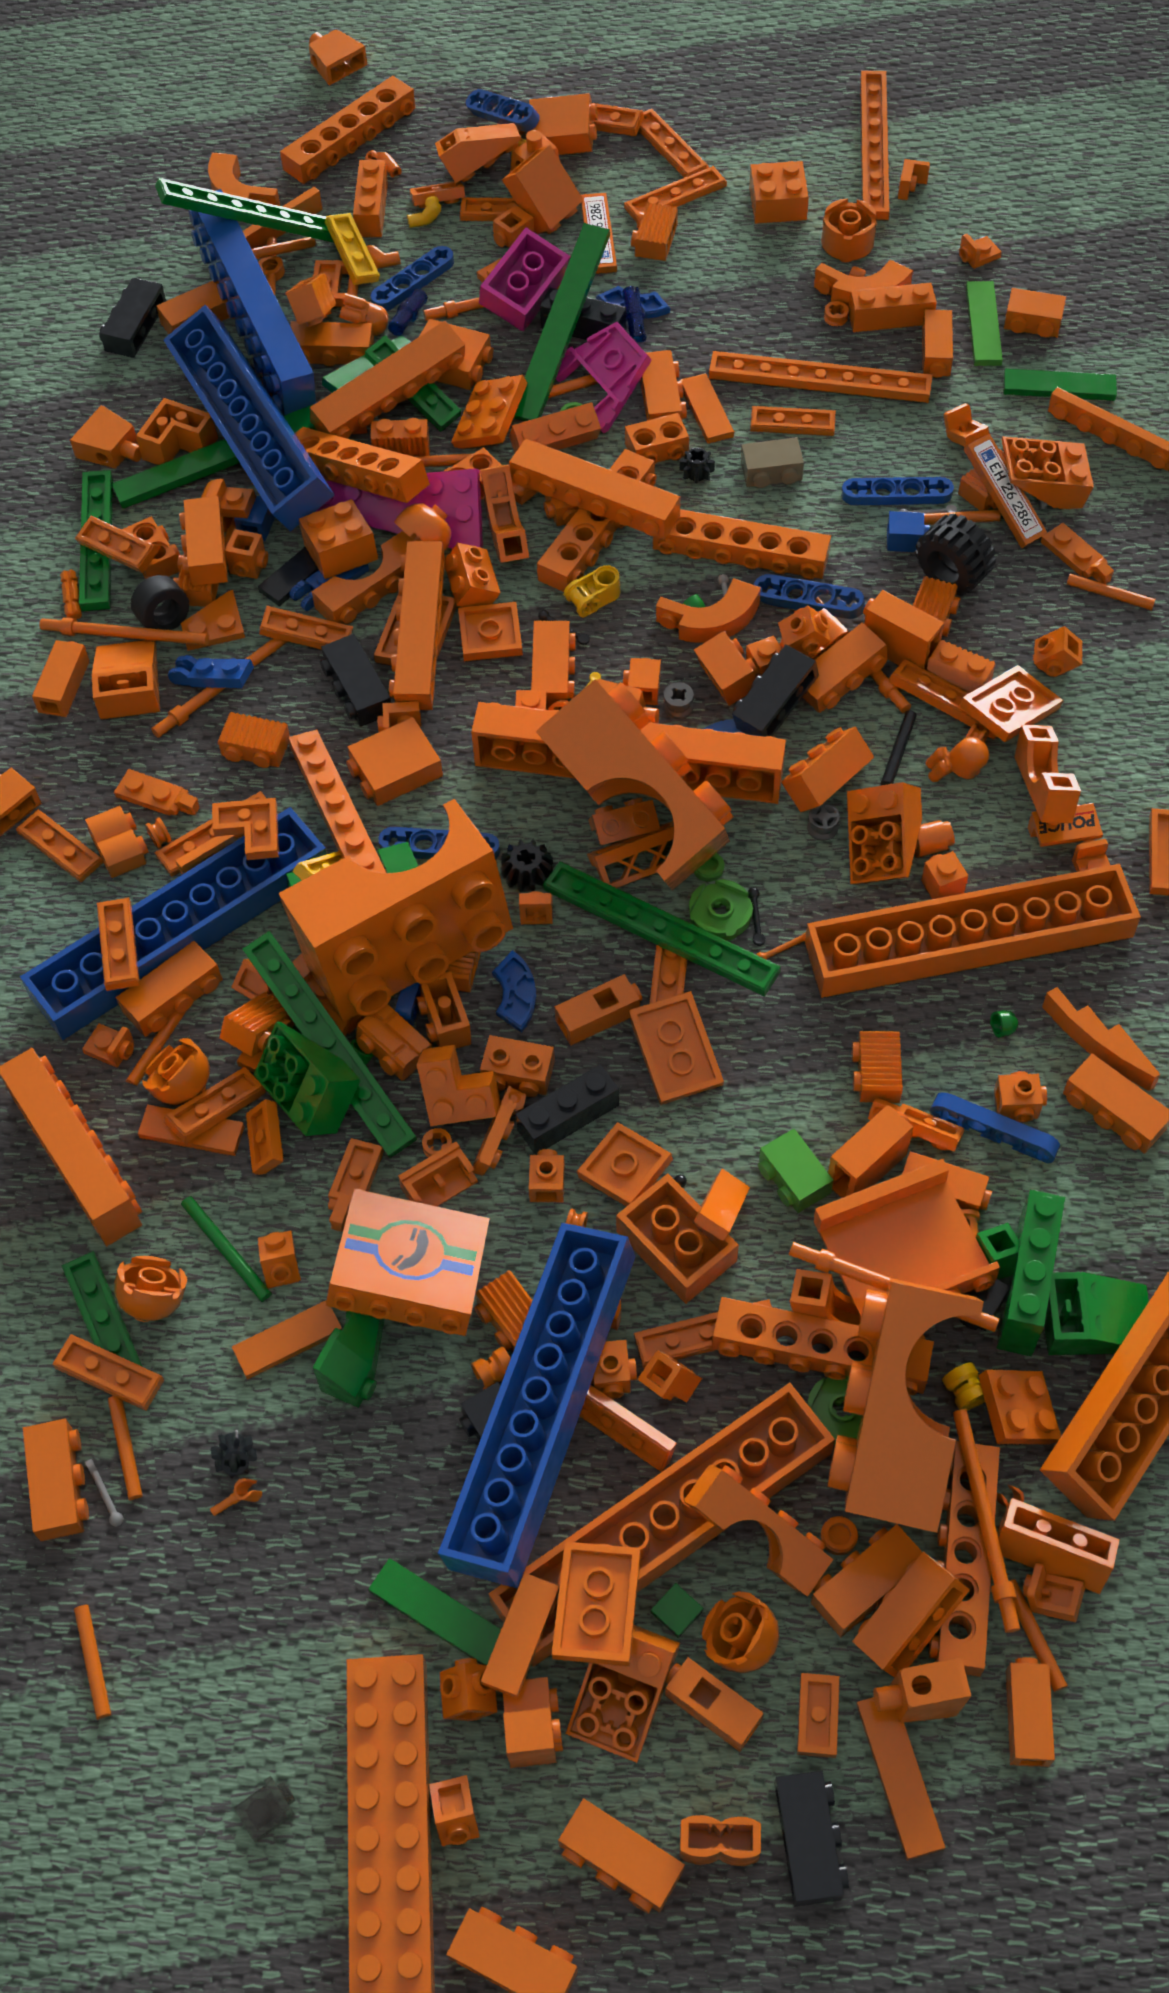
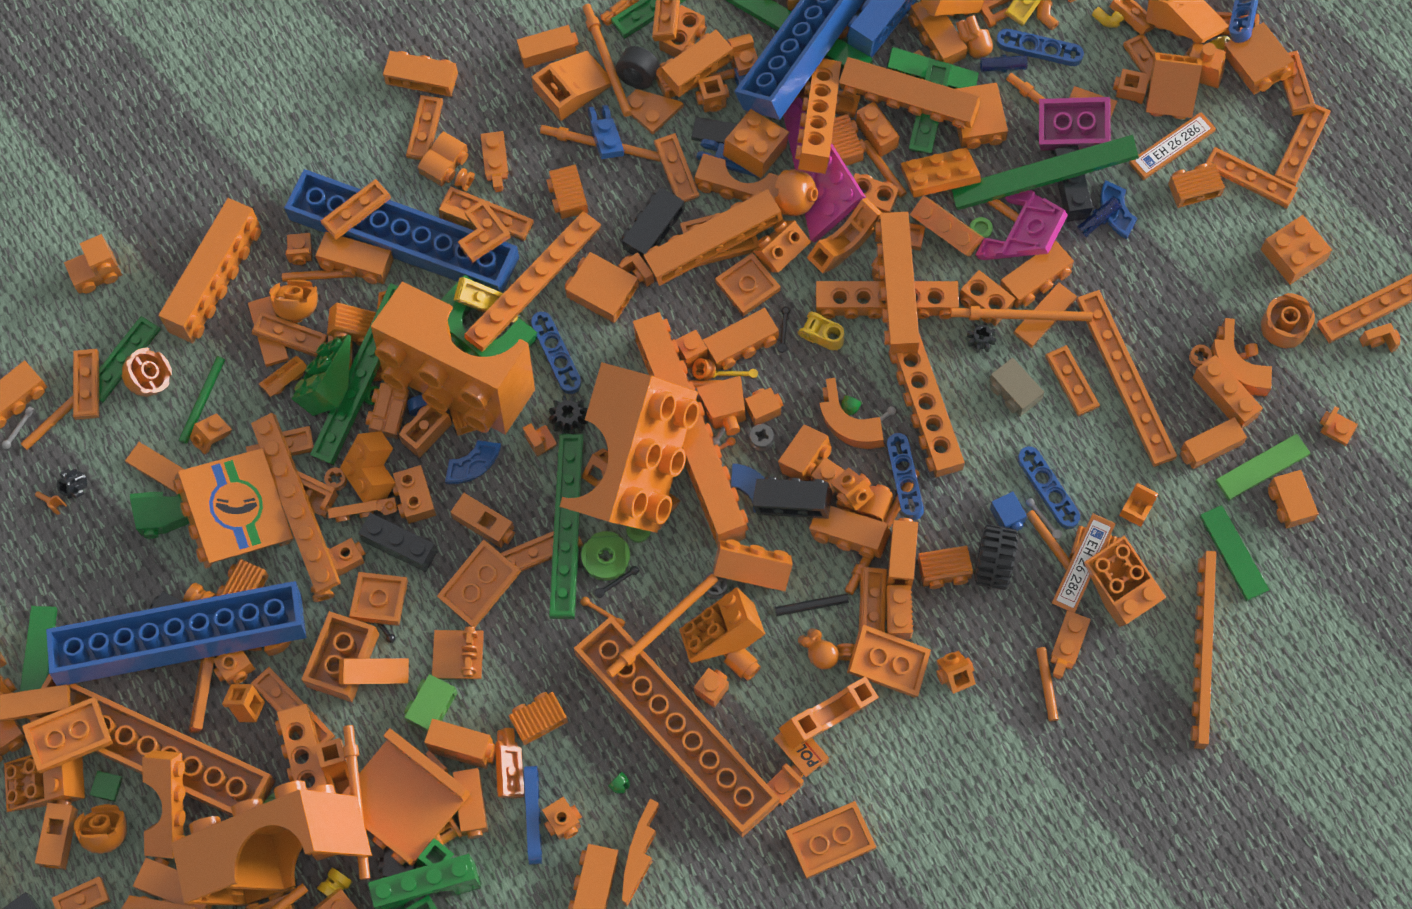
camera: 60 degrees right, 10 degrees up
none -> orange plate [251,413,341,594]
none -> orange hinge [432,626,484,679]
none -> orange bar [606,574,718,678]
none -> orange bar [950,306,1093,322]

